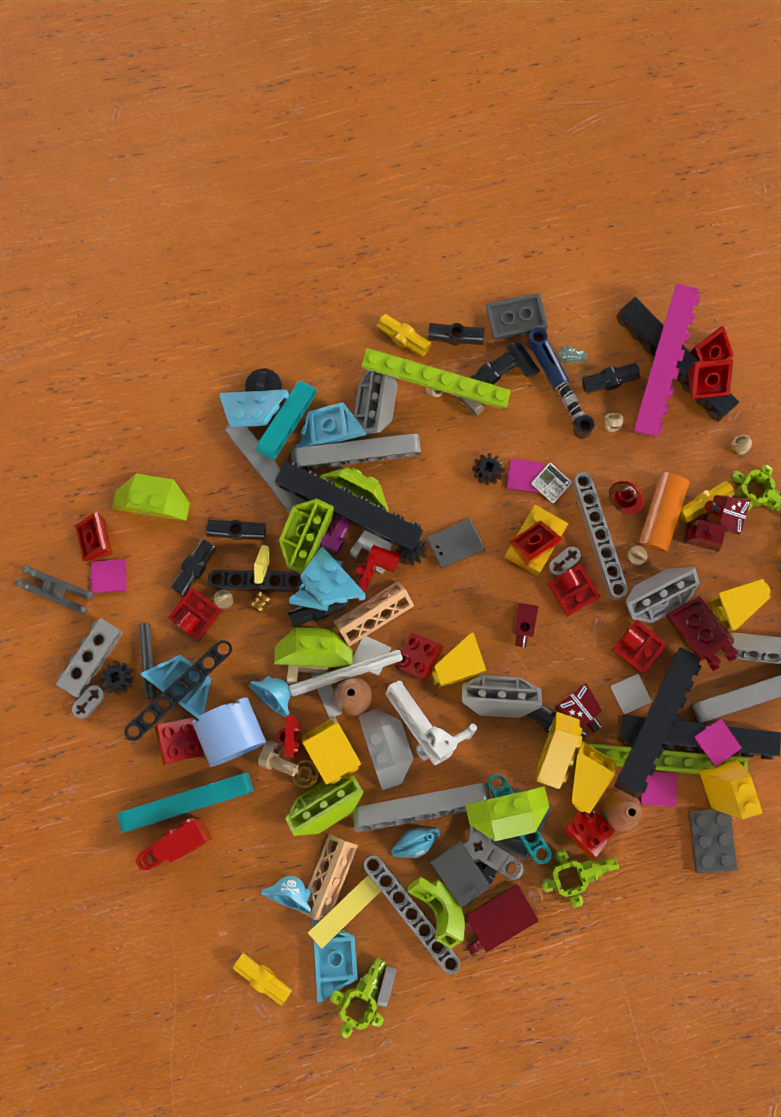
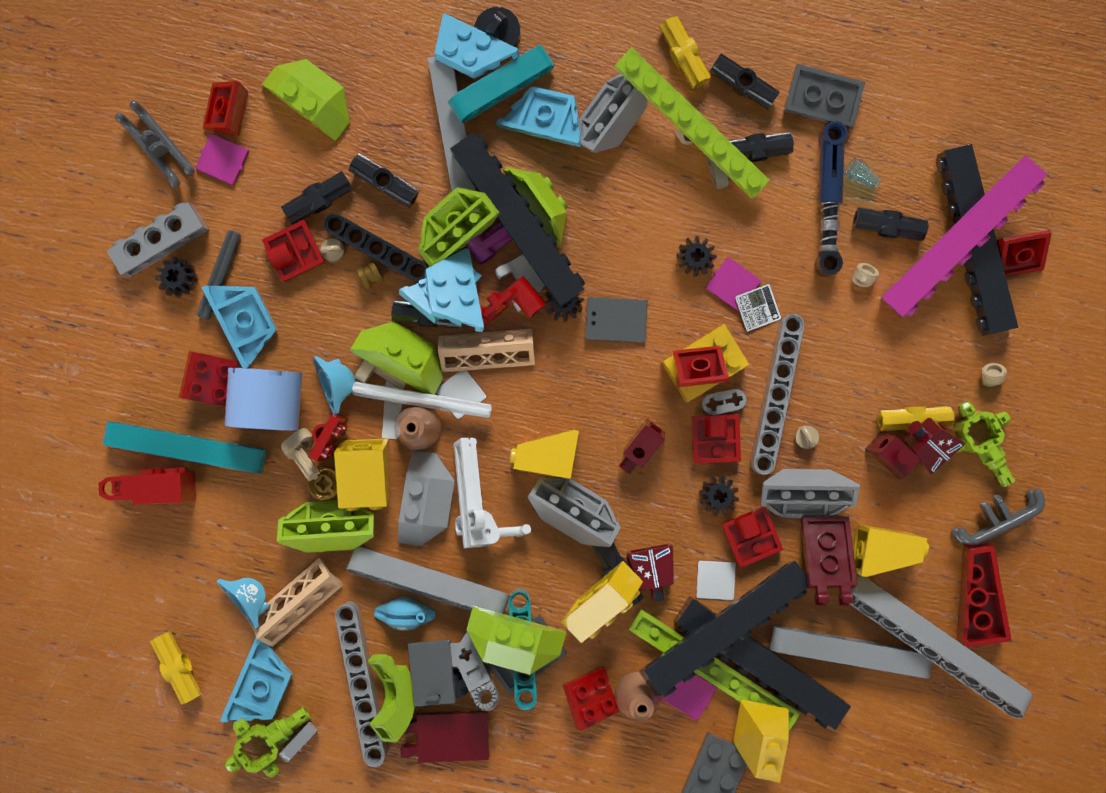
camera: 25 degrees right, 10 degrees up
light grey beam [72,685,105,719] -> none
black beam [124,640,232,741] -> none
light yellow tile [254,545,269,583] -> none
light grey beam [290,434,421,470] -> none
light yellow tile [308,876,381,949] -> none
red plate [394,632,444,681] -> none
black plate [506,342,540,377] -> none
lime piece [541,849,619,908] -> none
yellow slope [572,741,616,814] -> none
red piece [608,480,644,514] -> none
orange brick [639,472,690,552] -> none
red slope [687,359,733,399] -> none
dark pink piece [694,719,742,767] -> none
none -> black gear [699,476,739,516]

